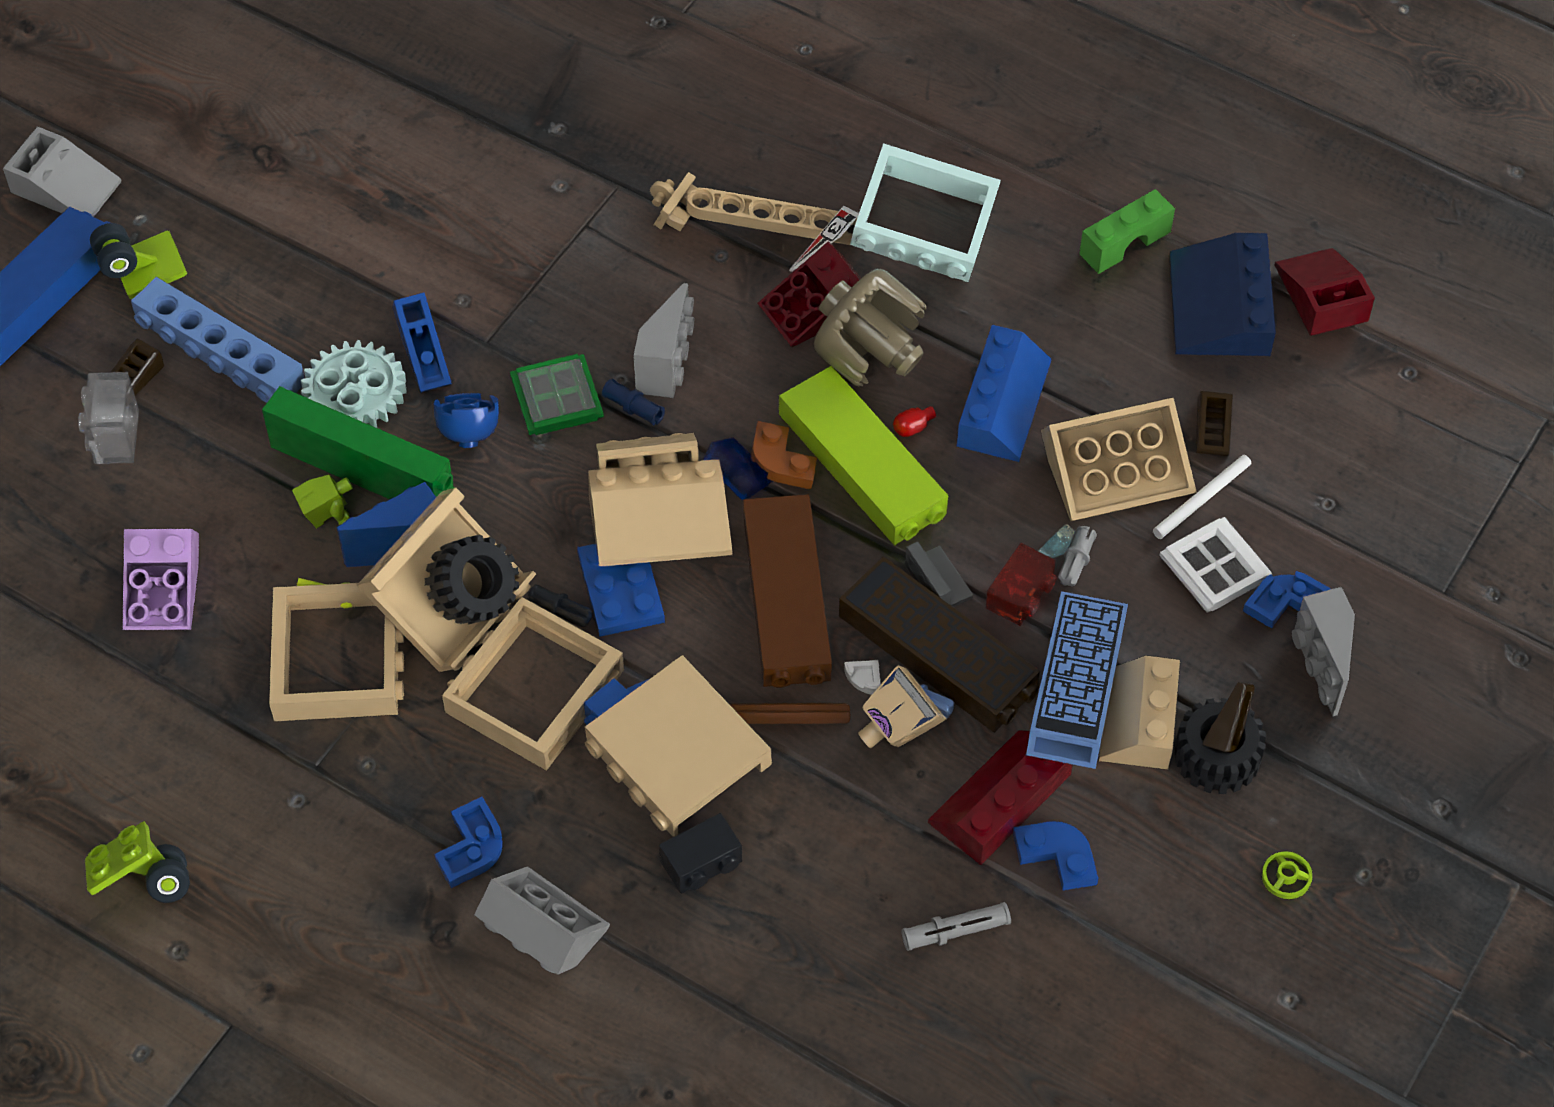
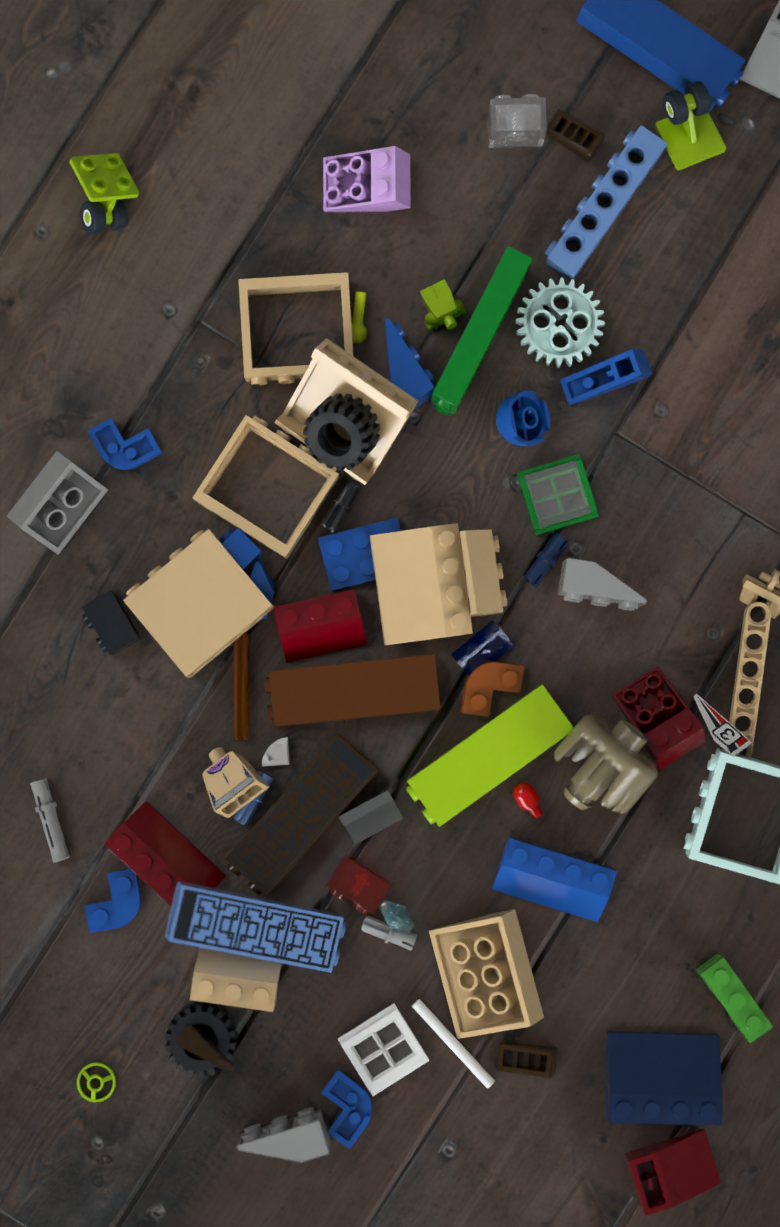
camera: 90 degrees right, 30 degrees up
none -> dark red slope [273,589,367,662]

